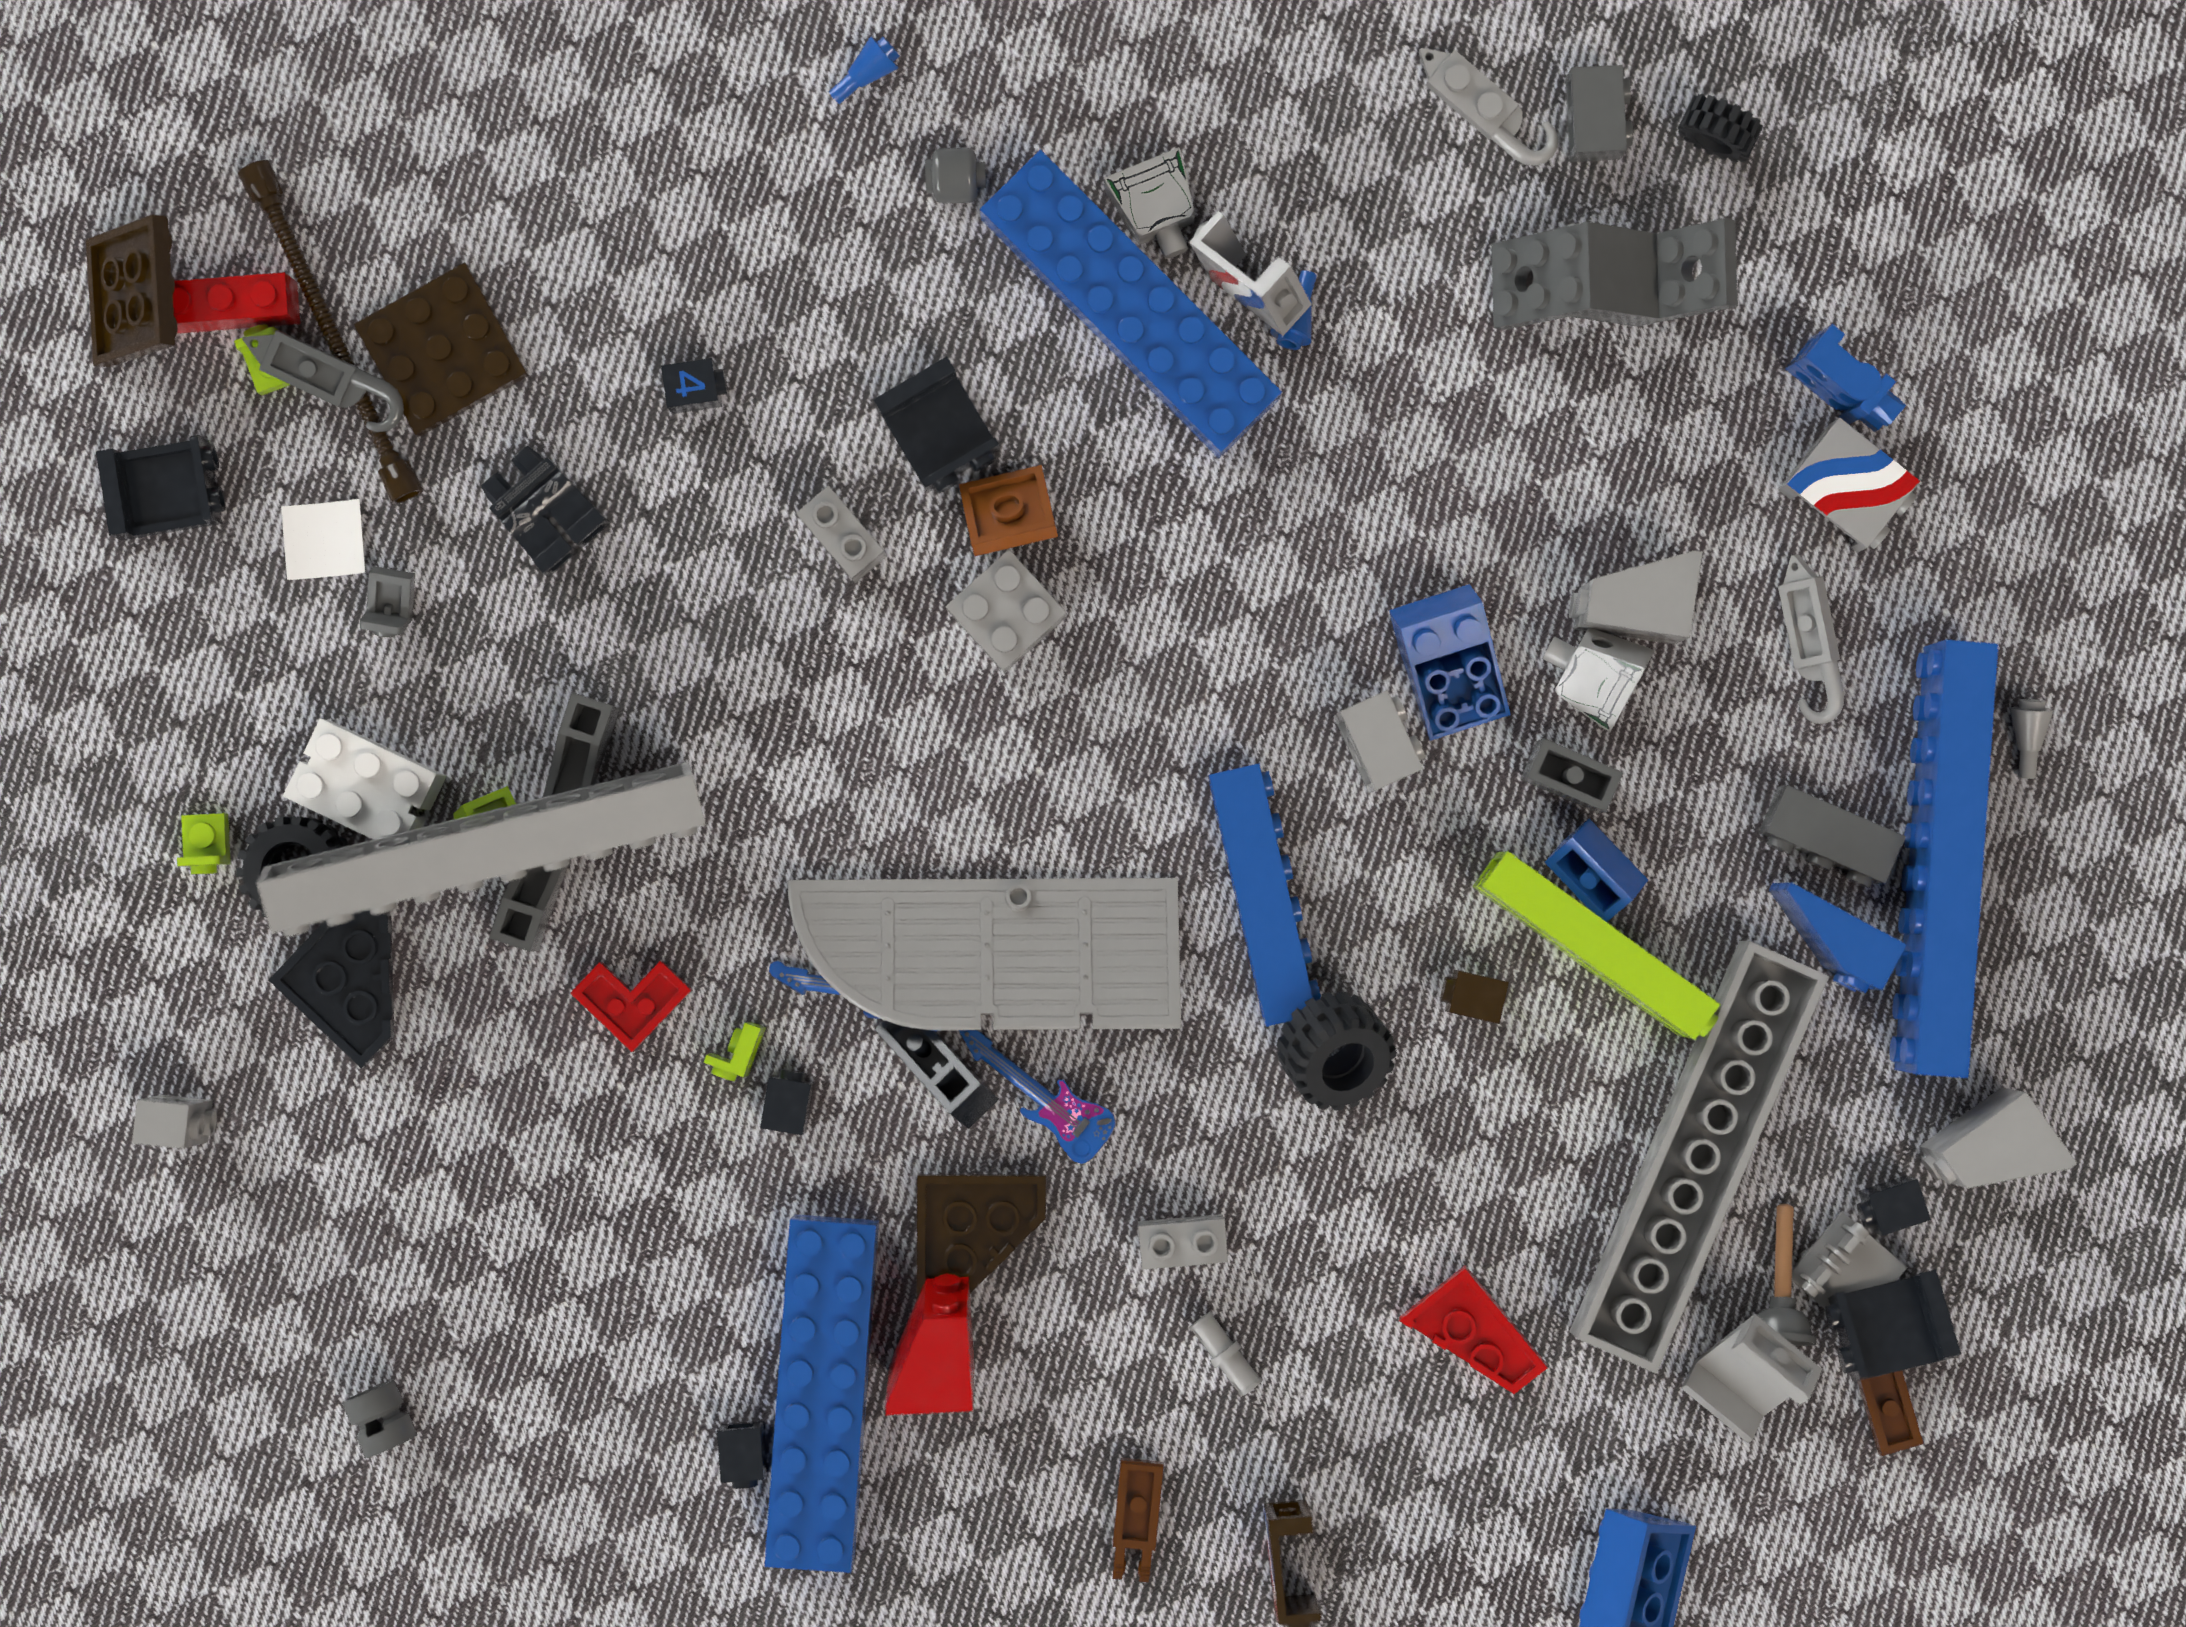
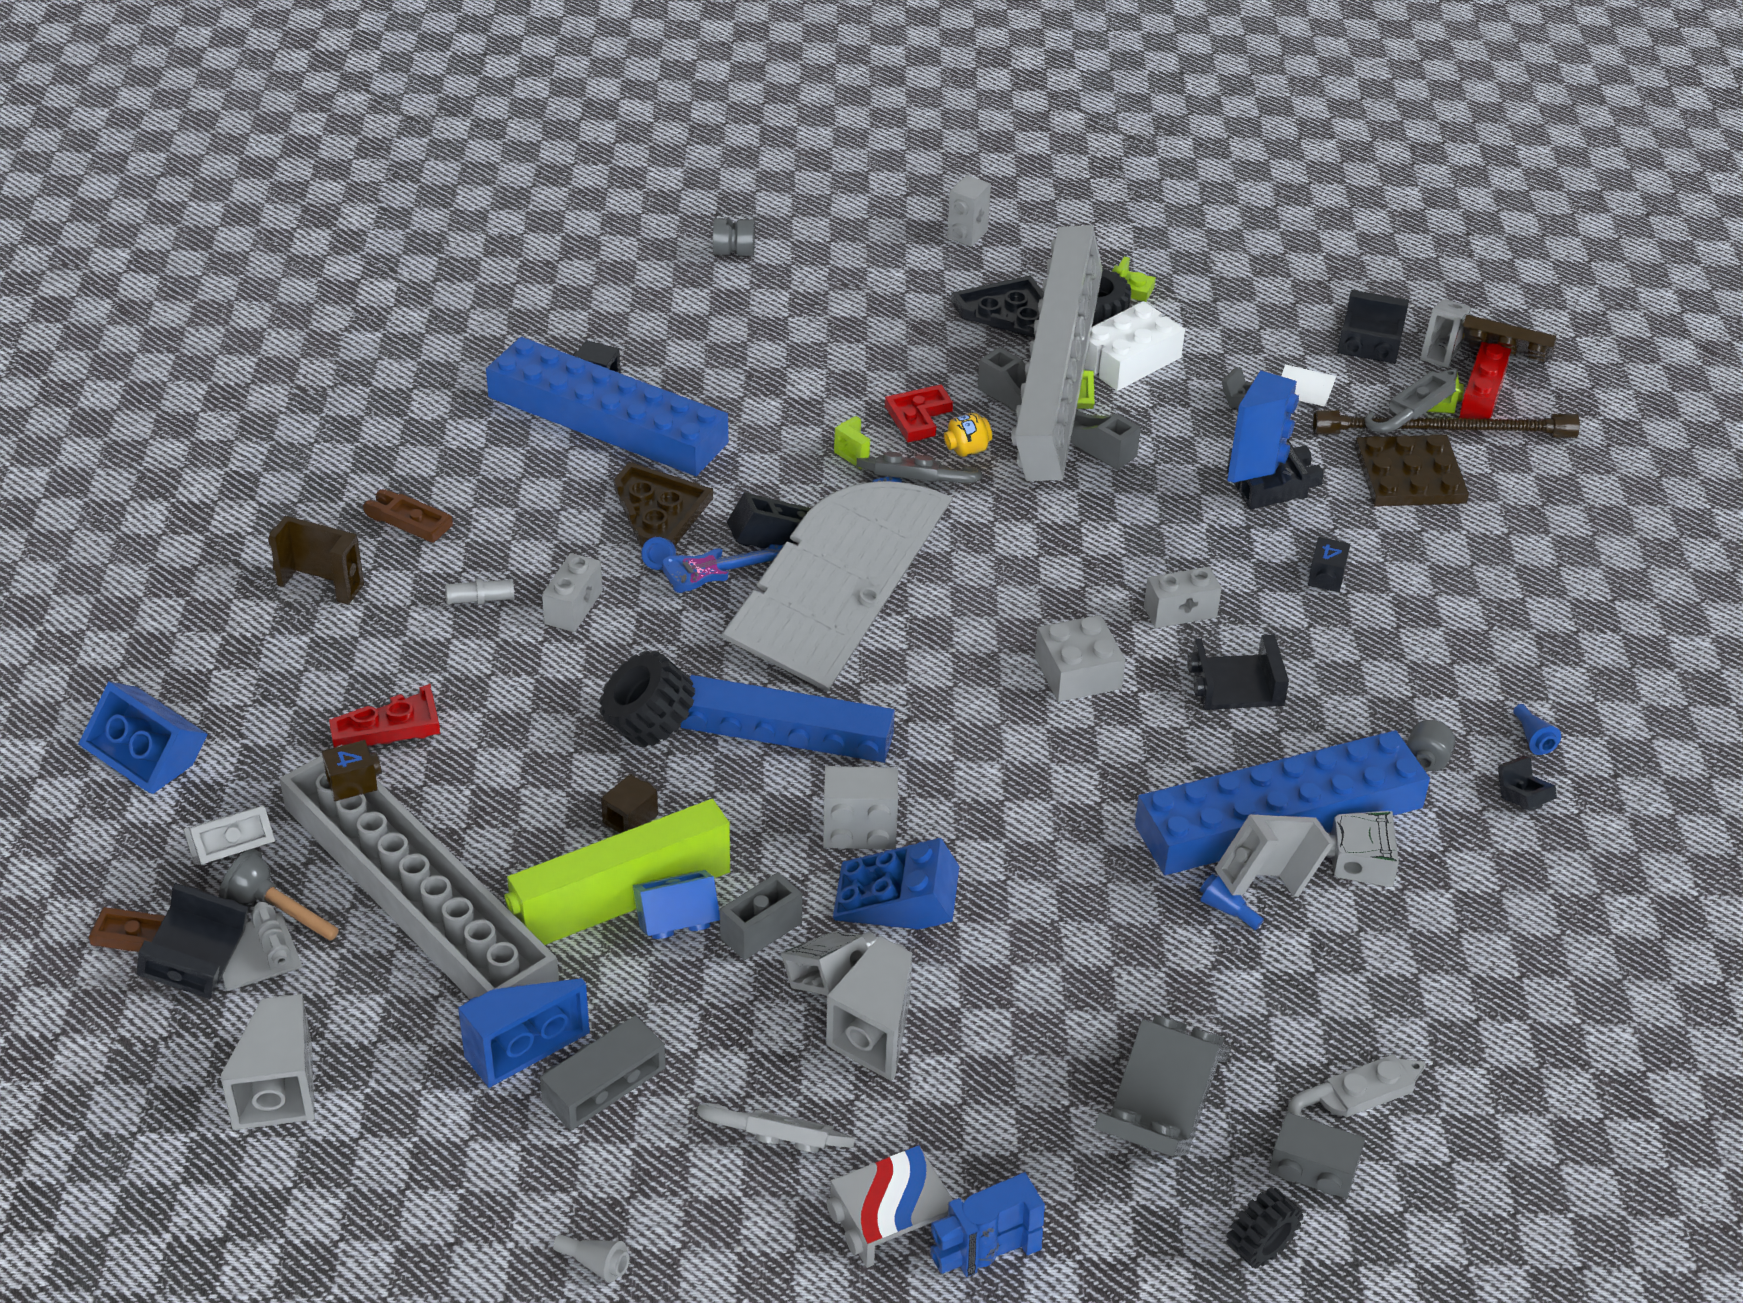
camera: 115 degrees right, 45 degrees down
black brick [760,1069,815,1135] -> none
red slope [885,1274,975,1415] -> none
dark orange plate [959,465,1058,557] -> none
black brick [1857,1175,1931,1236] -> none
blue brick [1889,640,1998,1078] -> none
none -> dark brown brick [322,740,382,801]
none -> blue tile [641,537,676,570]
none -> dark grey plate [856,452,983,483]
none -> yellow head [944,413,992,457]
none -> blue slope [1227,370,1299,483]
none -> light grey torso [1420,299,1471,368]
none -> black bracket [1498,755,1557,810]

